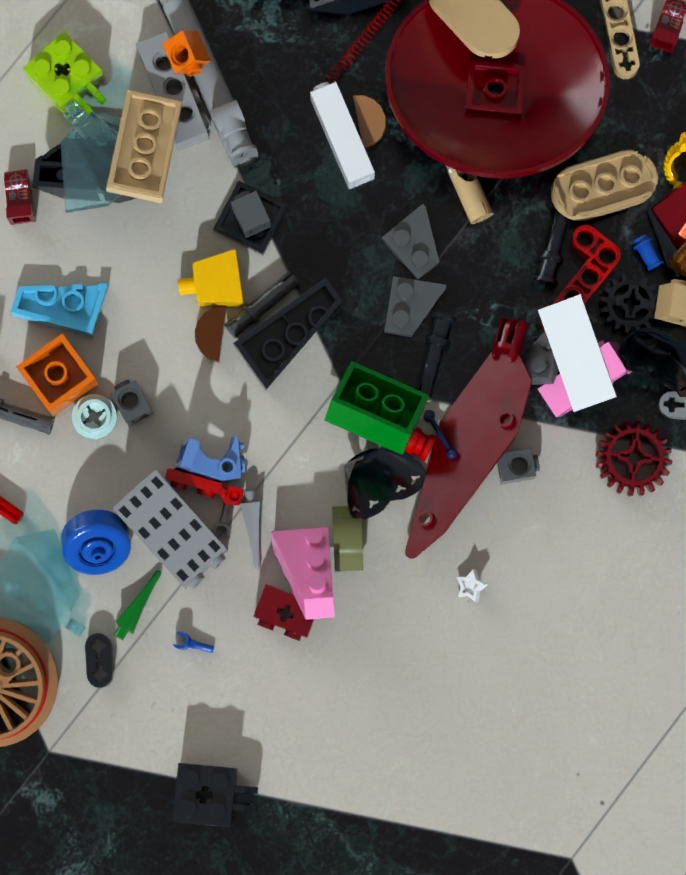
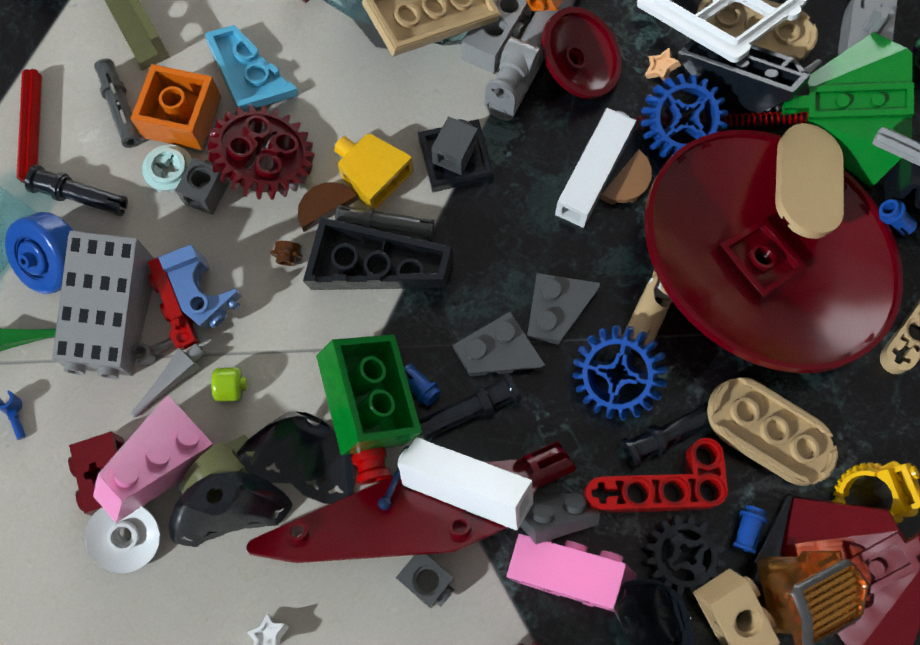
camera: 50 degrees right, 10 degrees down
white sticker [538,294,616,412] -> none
none -> black pin [25,164,128,216]
none -> white dish [84,506,160,573]
none -> black piece [168,471,293,547]
none -> dark red gear [207,105,315,200]
none -> lime piece [211,367,247,402]
none -> reddish brown plate [270,241,303,266]
none -> white brick [398,437,533,531]
none -> blue pin [404,363,441,407]
none -> dark red dish [541,7,622,99]
none -> blue gear [573,325,669,420]
none -> blue gear [640,74,729,158]
none -> light nougat piece [645,48,681,80]

